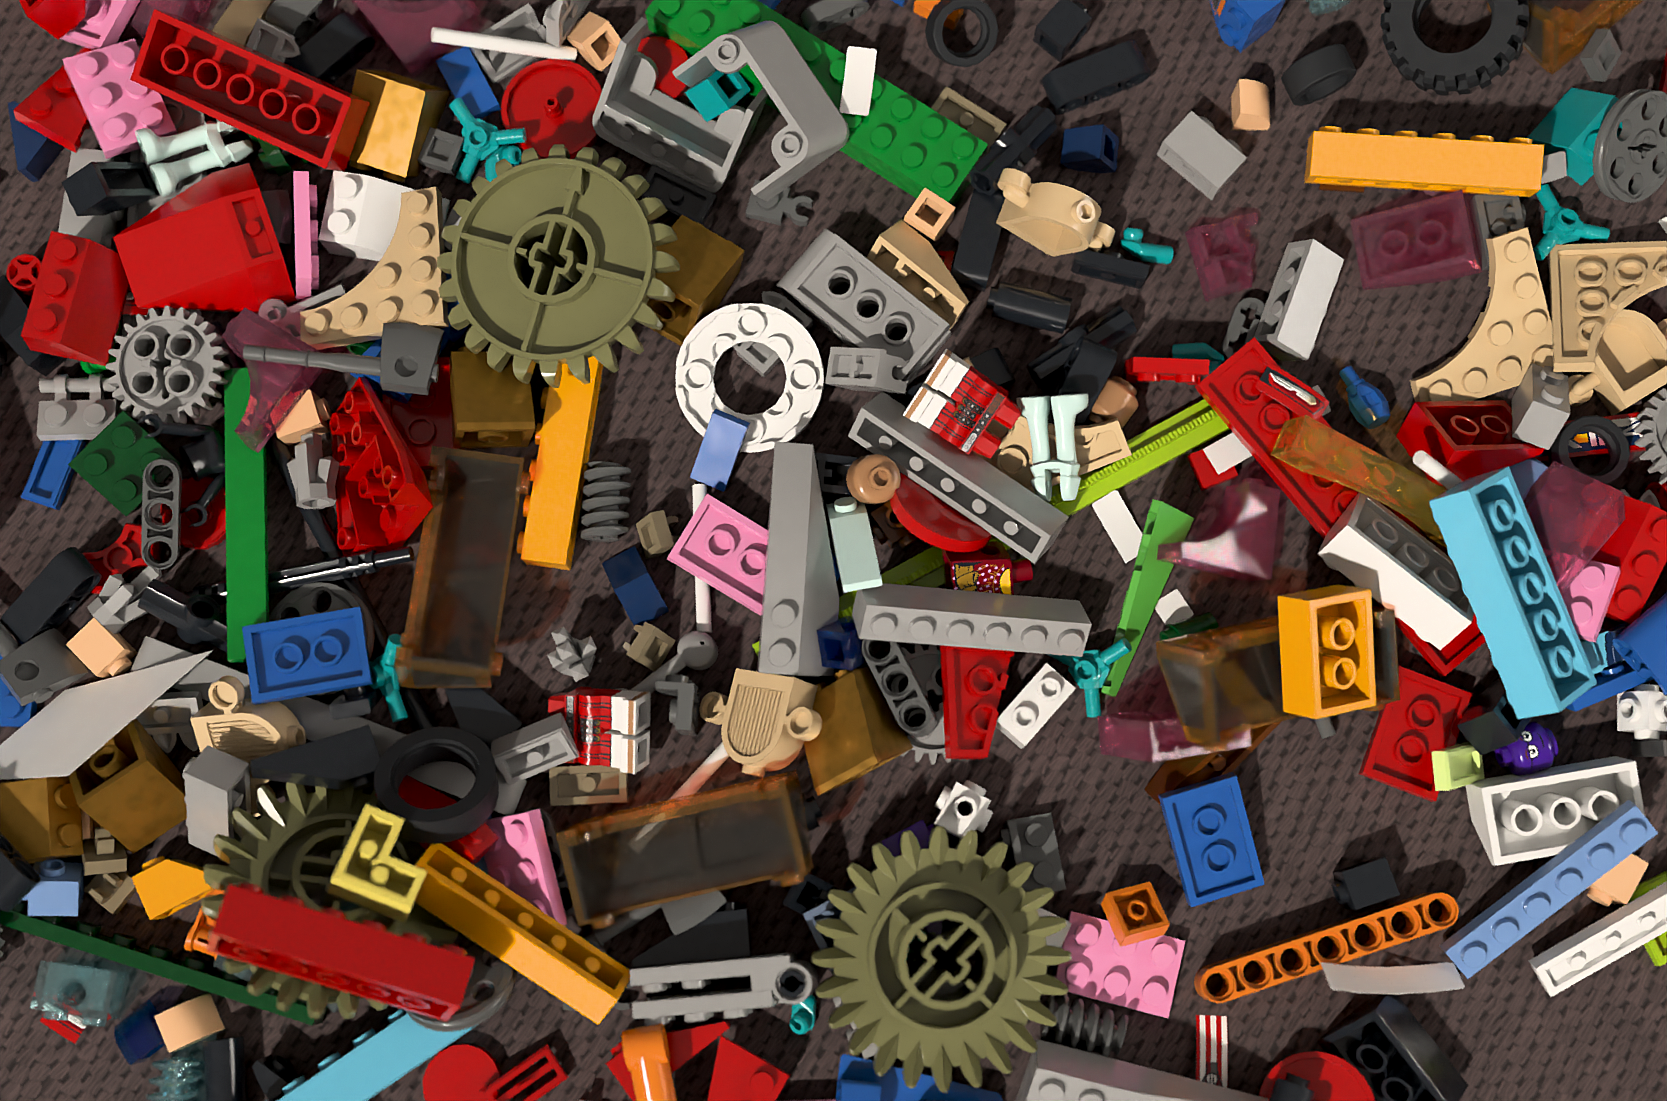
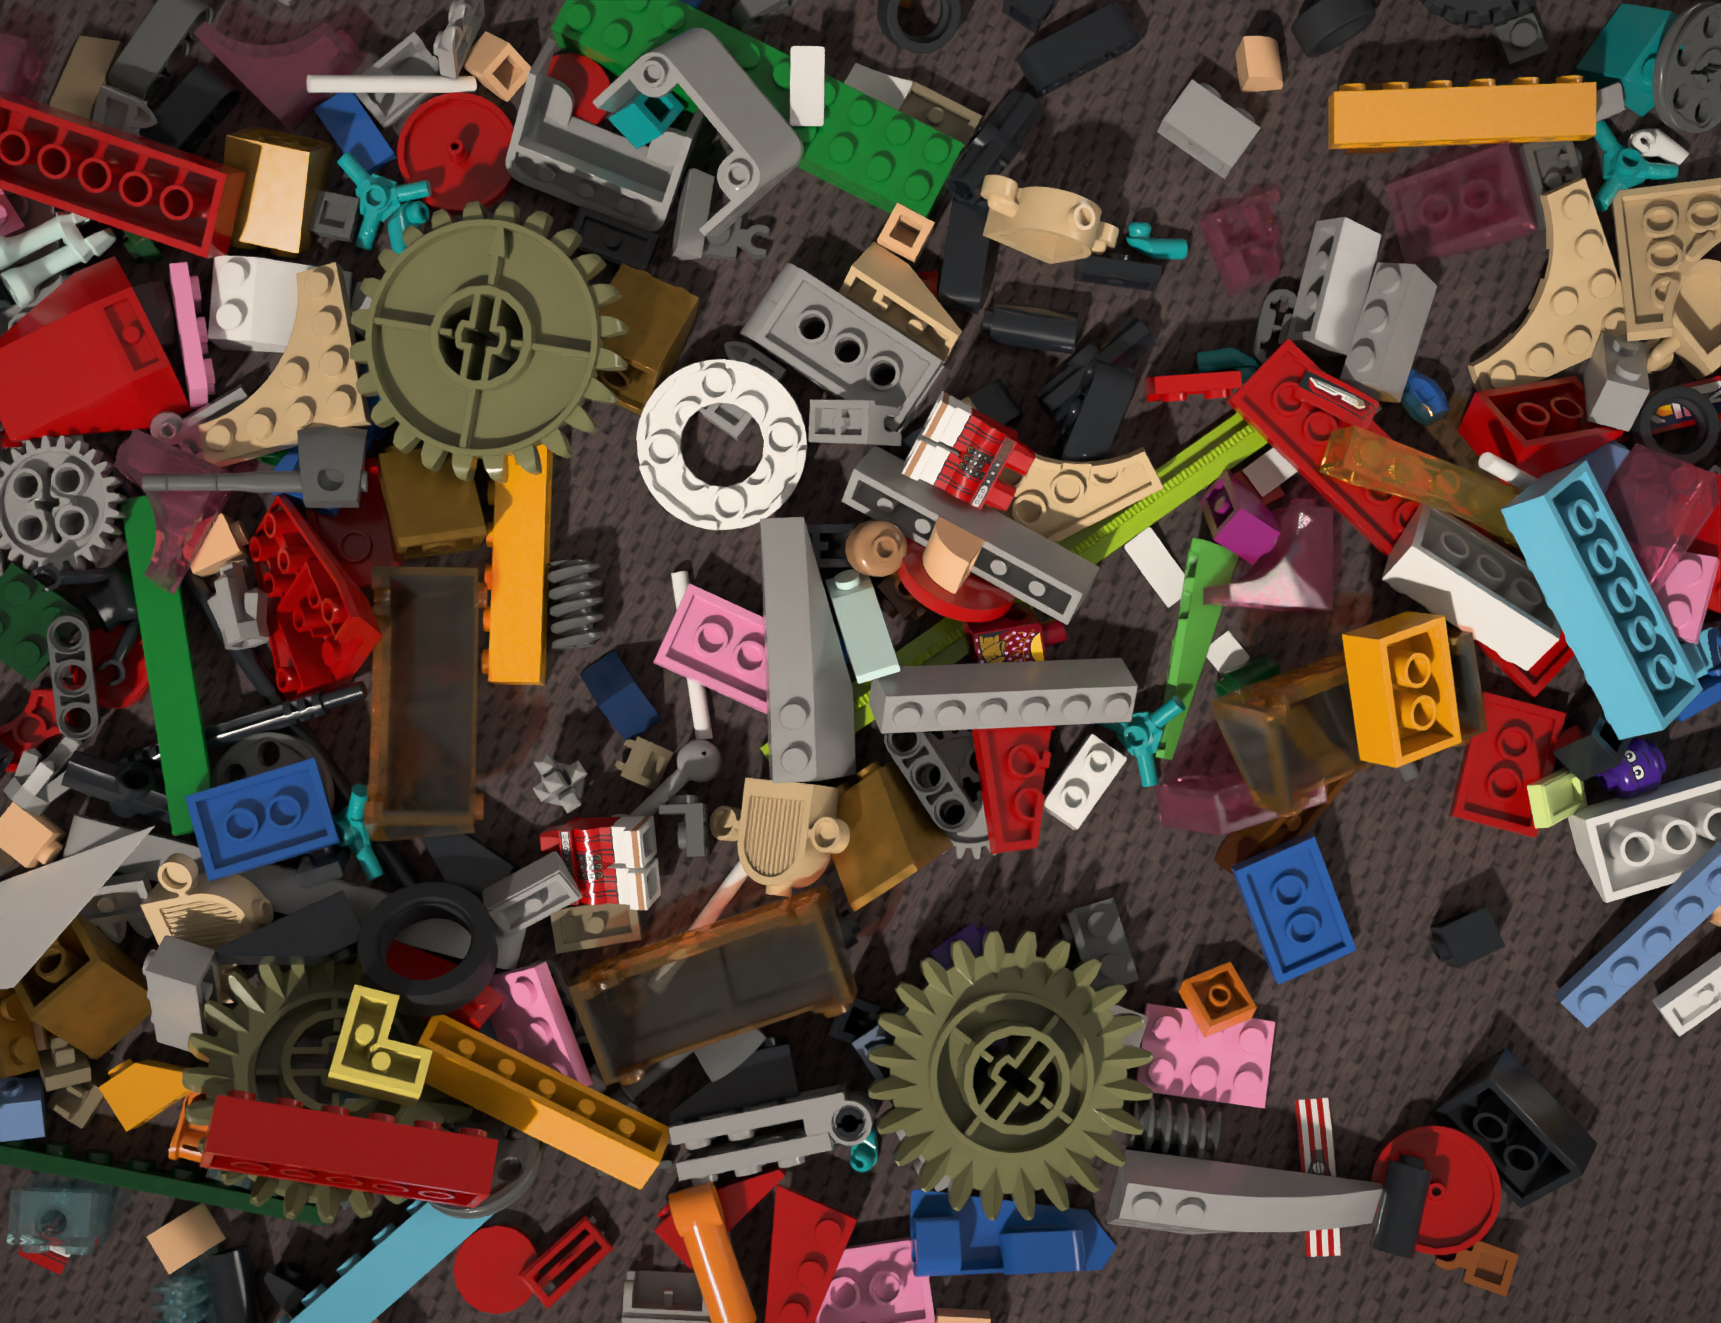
camera: 10 degrees left, 5 degrees up
clear blue brick [114,1000,166,1065] -> none
dark tan tile [636,510,681,559] -> none
tile [690,409,750,492] -> none
clear blue brick [817,616,865,670] -> none
white brick [933,780,993,838] -> none
light aqua piece [1017,393,1088,502] -> none
dark blue brick [1061,124,1119,173] -> none
medium nougat head [1086,376,1139,428] -> none
orange beam [1194,892,1459,1003] -> none
white sticker [1321,962,1465,994] -> none
none -> light grey slope [670,168,714,261]
none -> white sticker [844,63,913,110]
none -> light nougat brick [922,516,985,594]
none -> magenta slope [1199,469,1281,565]
none -> light grey brick [1340,262,1437,403]
none -> dark grey plate [1491,12,1548,69]
none -> white arm [1628,128,1689,166]

